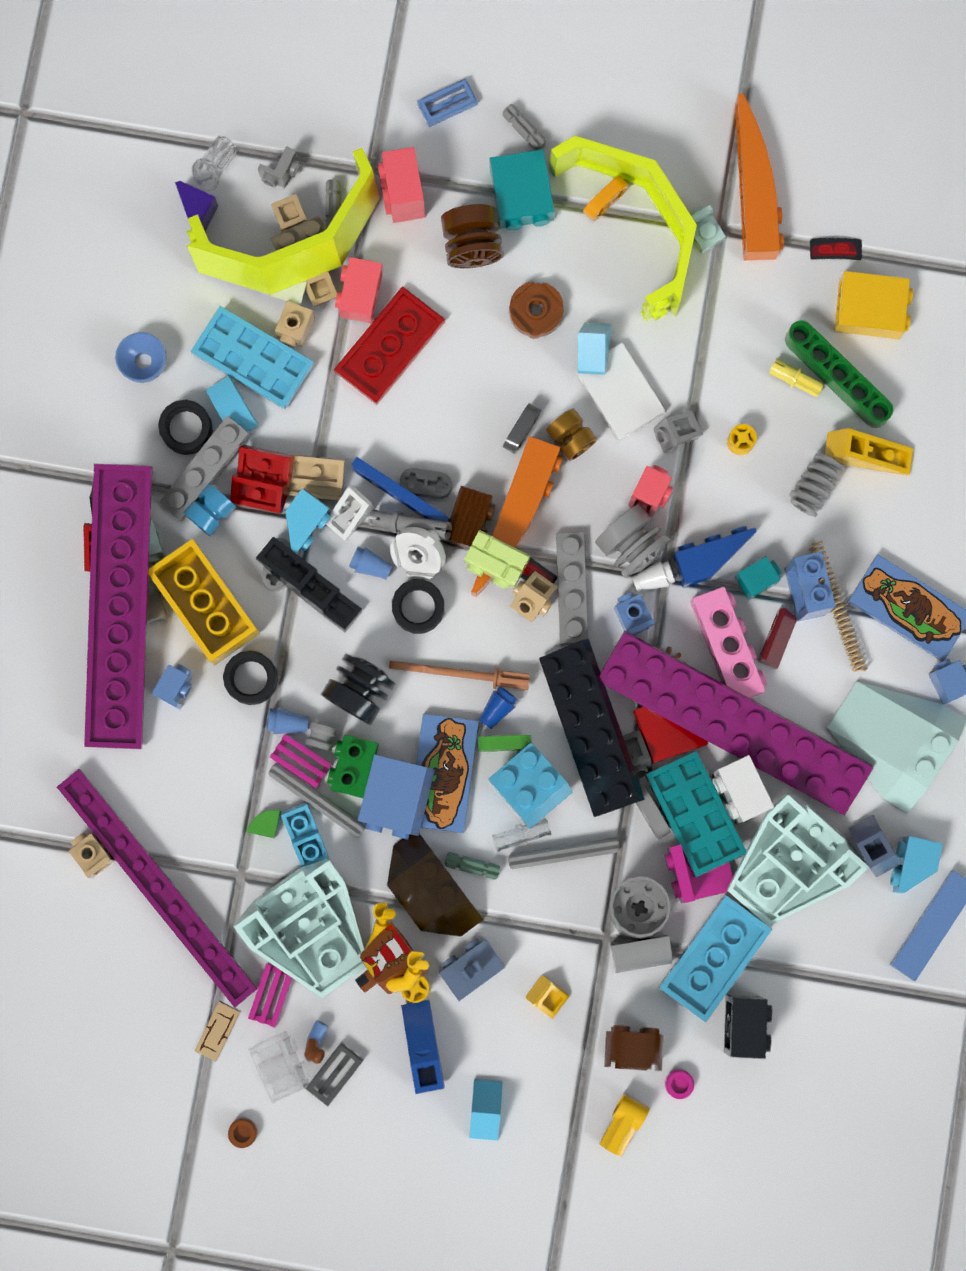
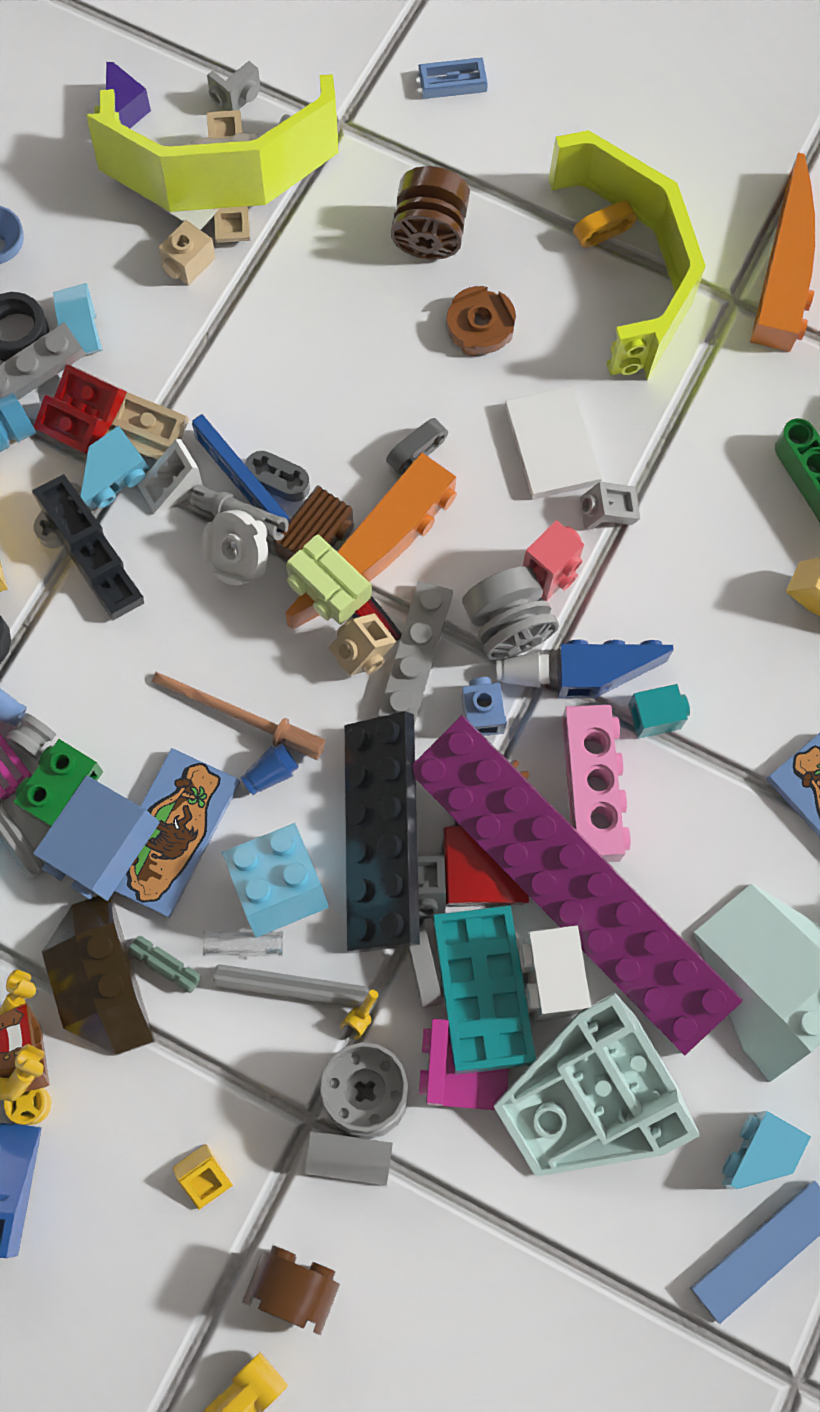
camera: 15 degrees right, 10 degrees down
medium azure plate [191,306,314,410] -> none
clear piece [192,135,239,192] -> none
black wheel [320,653,396,725] -> none
red tile [334,286,445,405] -> none
coral brick [335,257,383,323] -> none
medium blue cone [349,547,392,580] -> none
coral brick [377,147,425,223] -> none
black tyre [392,579,444,634] -> none
sand blue brick [439,937,506,1001] -> none
medium azure slope [469,1079,503,1141] -> none
bright green beam [478,735,531,752] -> none
teal brick [489,149,554,231] -> none
light grey axle [503,104,546,150] -> none
pearl gold wheel [546,408,598,461] -> none
medium azure slope [578,322,612,375] -> none
medium azure plate [658,895,772,1023] -> none
dark pink tile [665,1069,694,1099] -> none
light aqua bracket [690,205,726,253] -> none
black brick [724,995,772,1059] -> none
yellow wheel [727,424,757,455] -> none
dark red slope [758,607,797,669] -> none
light yellow axle [769,358,824,397] -> none
medium blue window [784,552,836,622] -> none
light grey piece [789,453,845,517] -> none
tan piece [808,541,868,672] -> none
sand blue slope [848,815,901,877] -> none
none -> yellow hand [340,990,378,1040]

